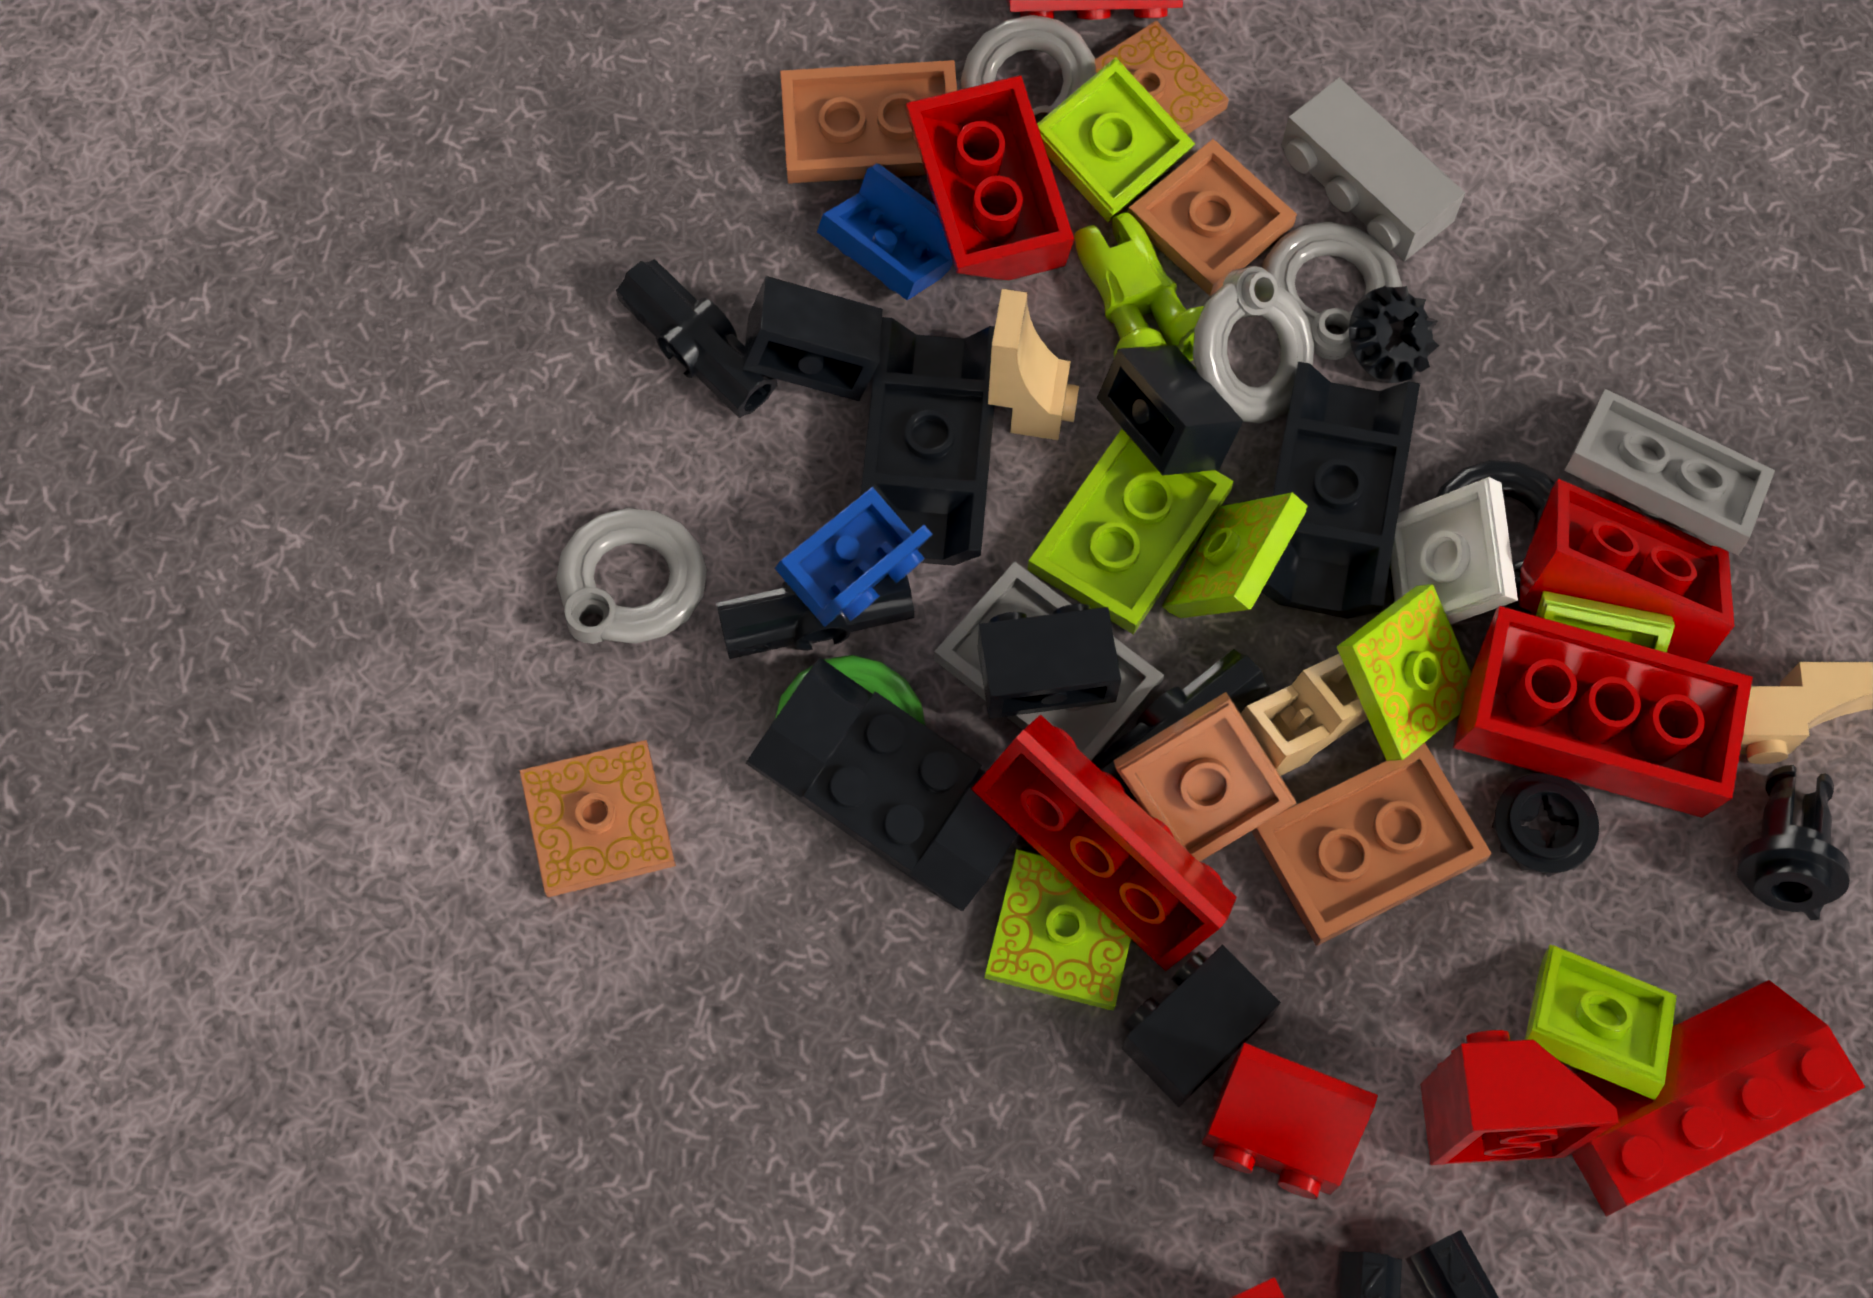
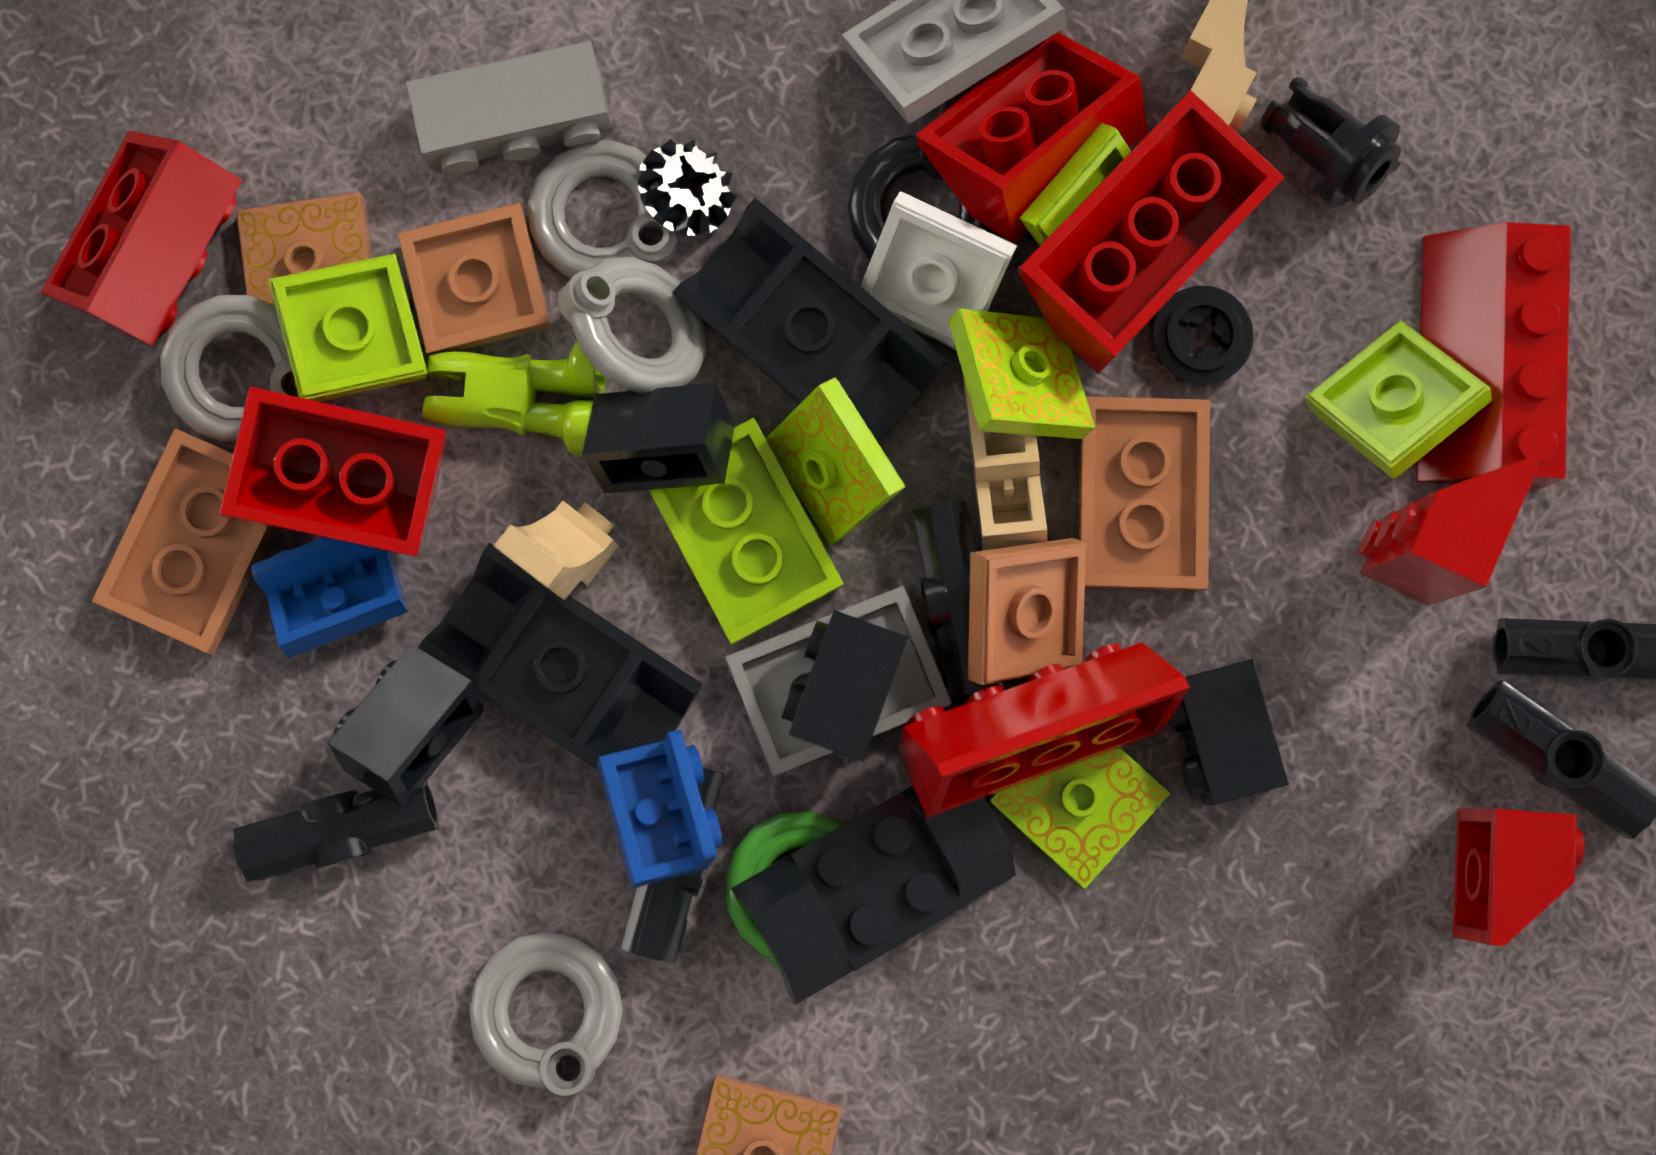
camera: 60 degrees left, 15 degrees up
red slope [1201,1043,1378,1199] -> none

